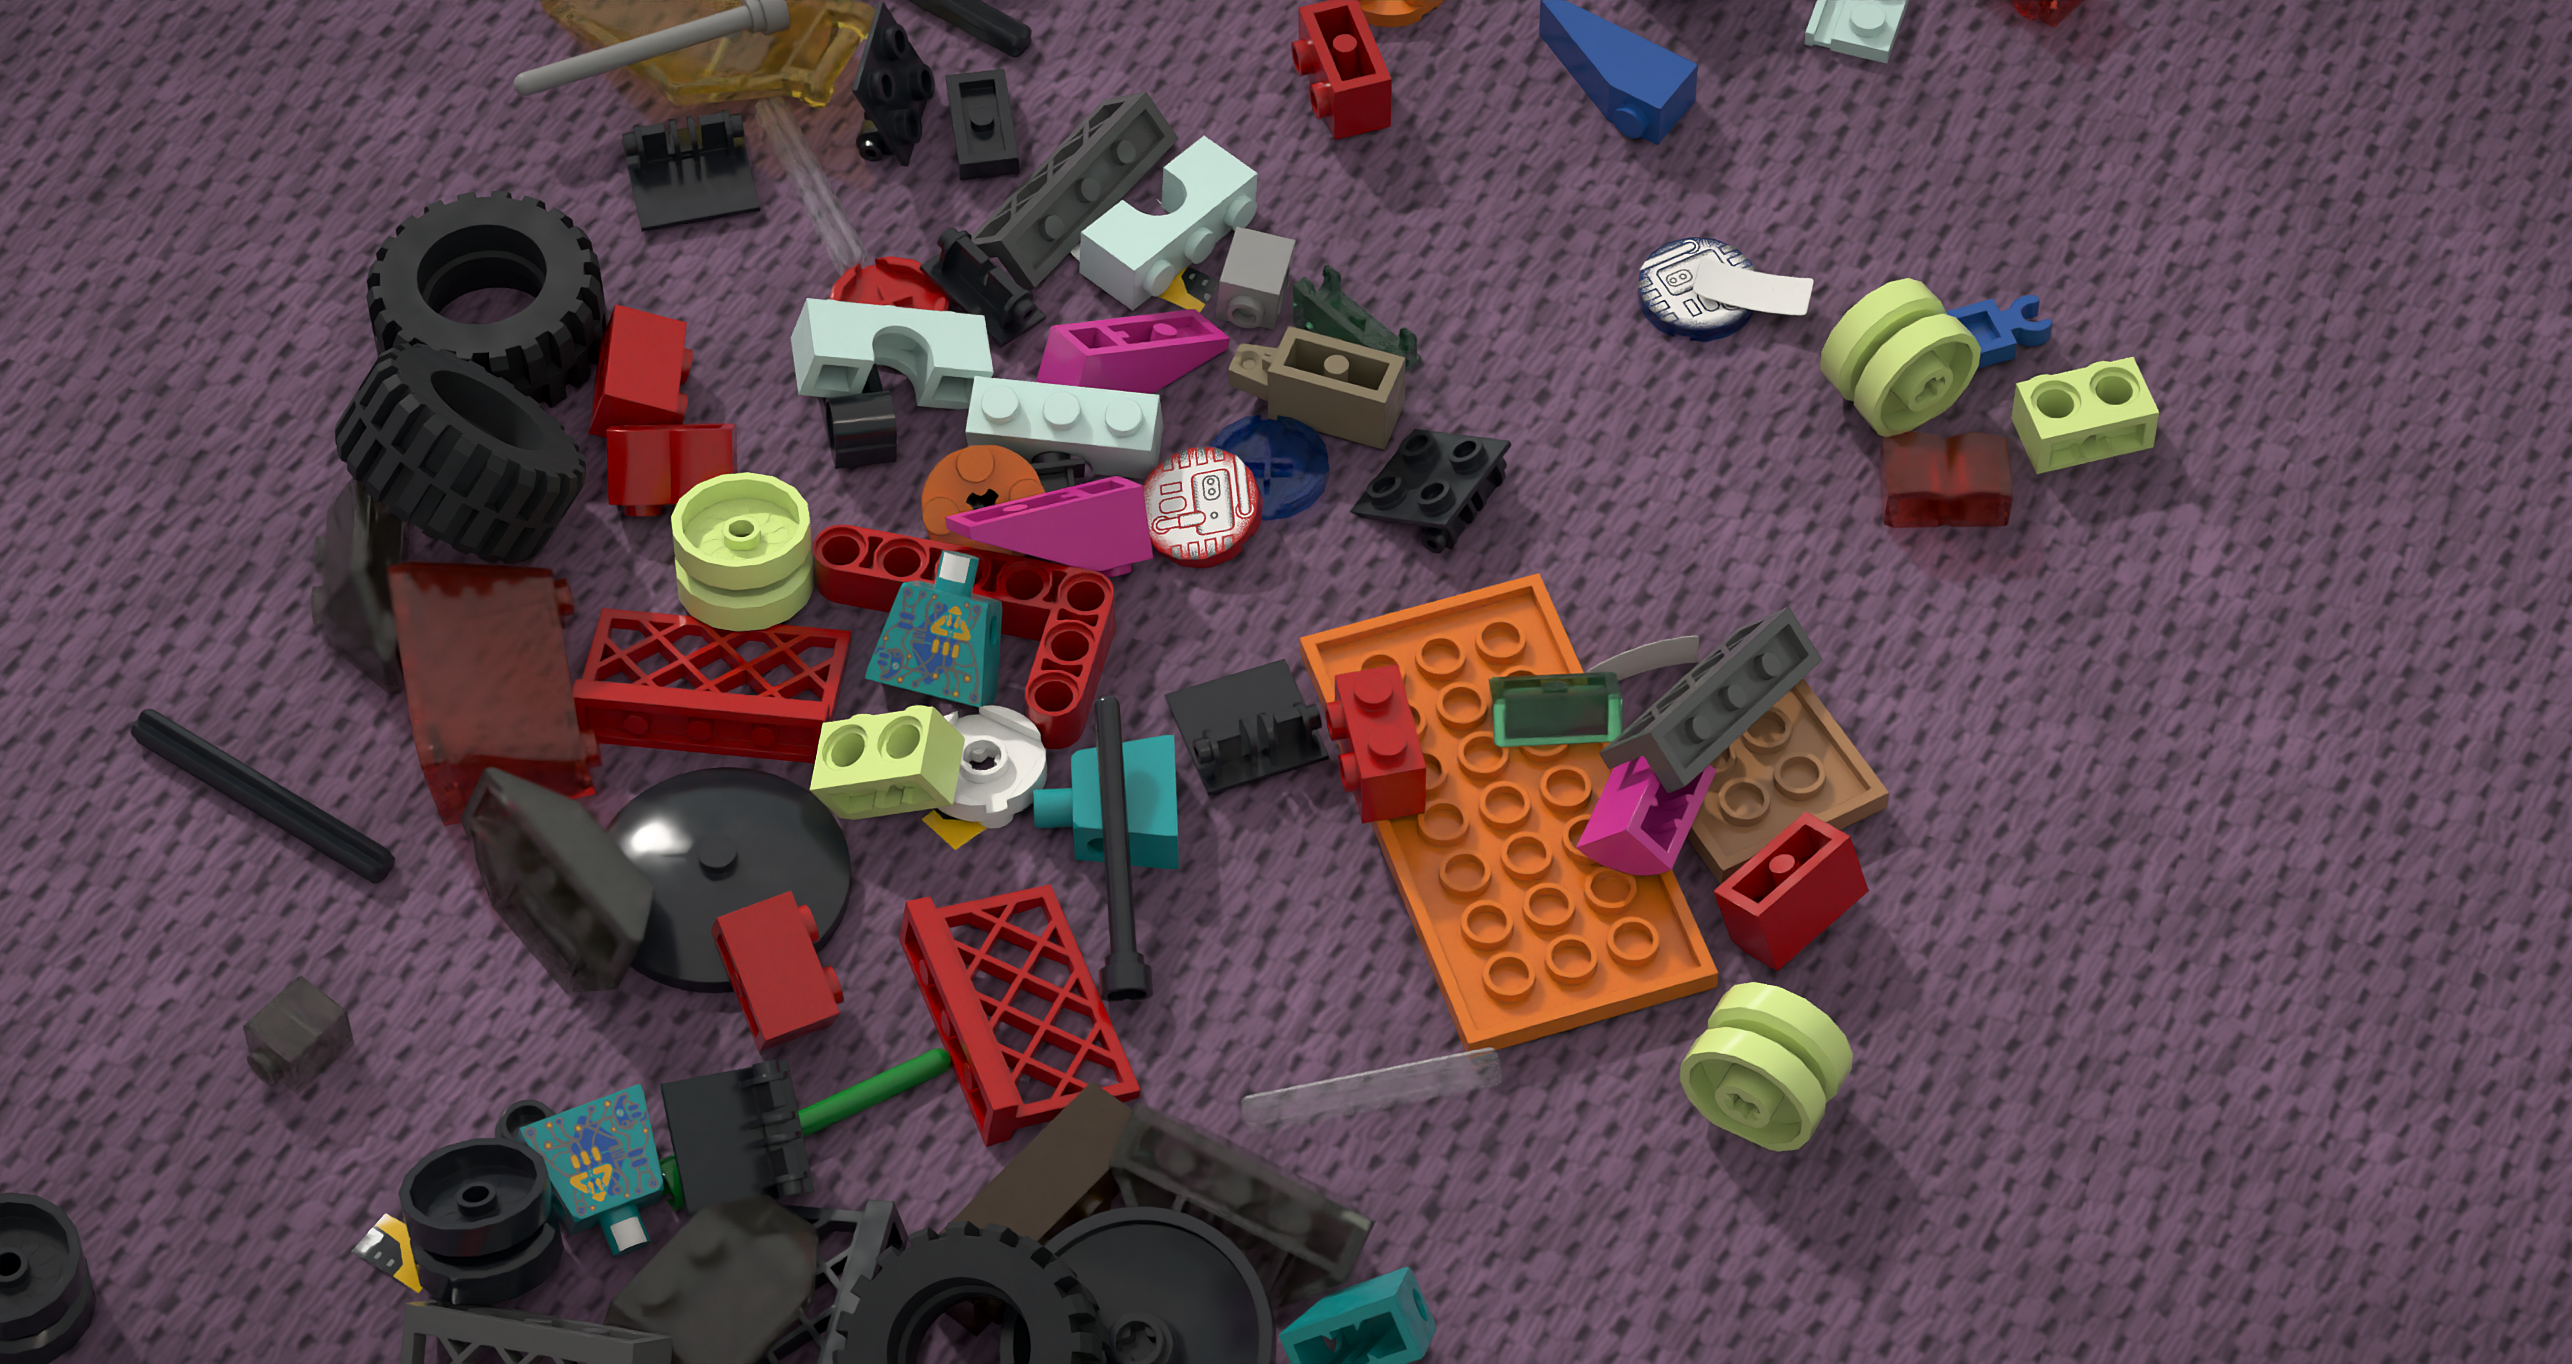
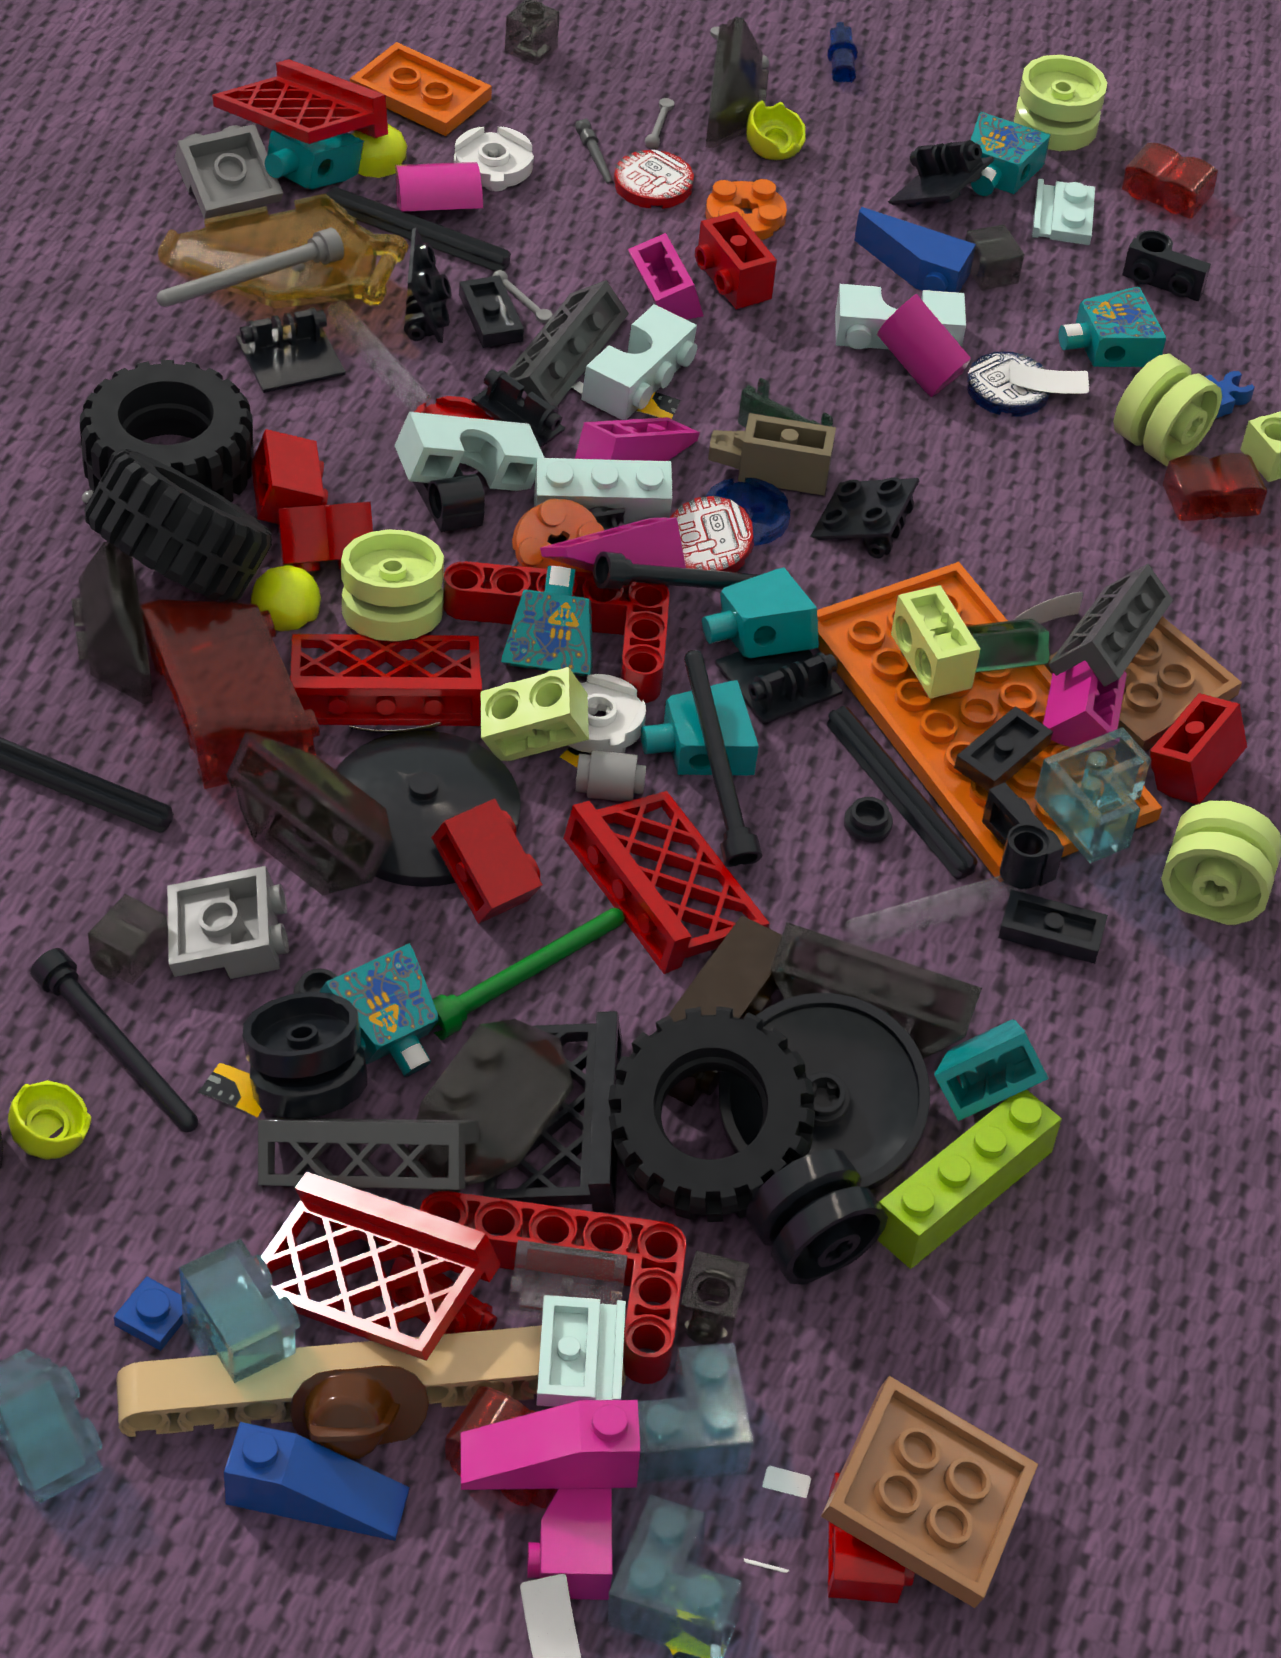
camera: 15 degrees left, 5 degrees down
black hinge [660,1059,815,1217] -> none
light grey brick [1215,226,1296,329] -> none
red brick [1325,664,1426,824] -> none
none -> neon yellow hair [7,1080,91,1160]
none -> black piece [31,948,198,1132]
none -> light grey plate [167,866,289,979]
none -> neon yellow hair [251,565,321,632]
none -> sticker [349,722,441,733]
none -> light grey hinge [492,270,553,323]
none -> light grey brick [575,750,646,802]
none -> black piece [593,551,759,590]
none -> dark pink brick [628,233,704,319]
none -> teal torso [702,567,819,658]
none -> black axle [827,706,978,879]
none -> light aqua arch [835,284,966,349]
none -> black plate [844,797,893,842]
none -> dark pink brick [877,294,971,397]
none -> yellowish green brick [891,585,981,699]
none -> black plate [954,706,1053,792]
none -> clear smoke brick [965,224,1025,290]
none -> black plate [982,782,1064,889]
none -> black plate [998,889,1108,964]
none -> clear light blue brick [1034,727,1151,864]
none -> teal torso [1058,287,1166,367]
none -> black plate [1122,230,1211,302]

